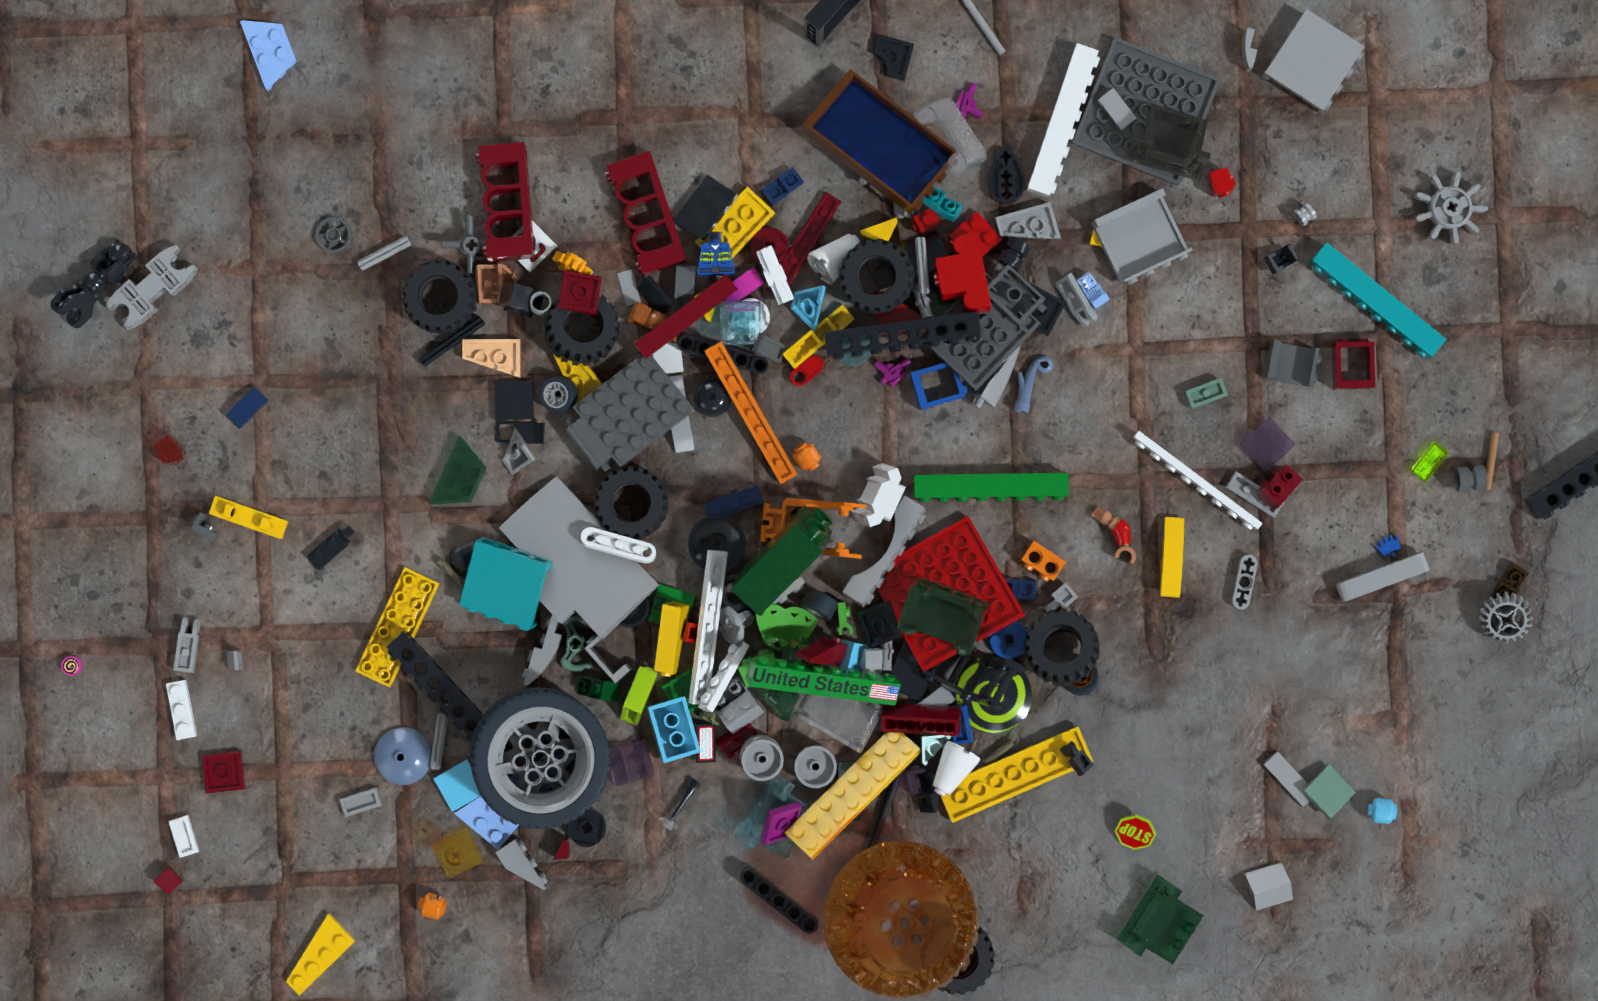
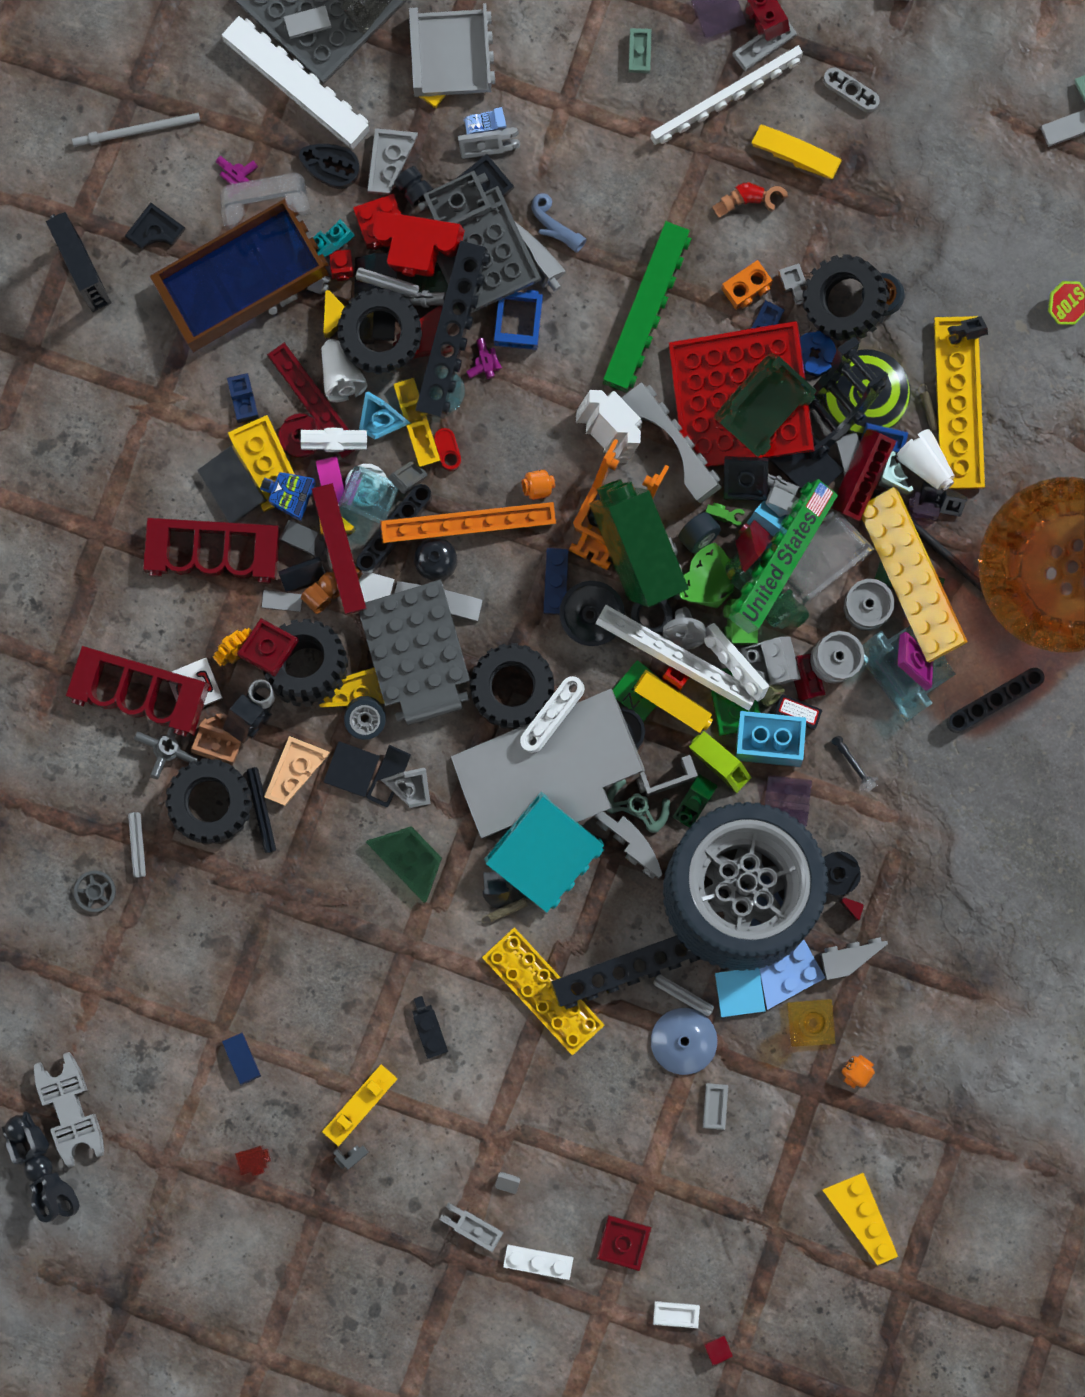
camera: 70 degrees left, 5 degrees down
tile [61,656,83,676] -> none

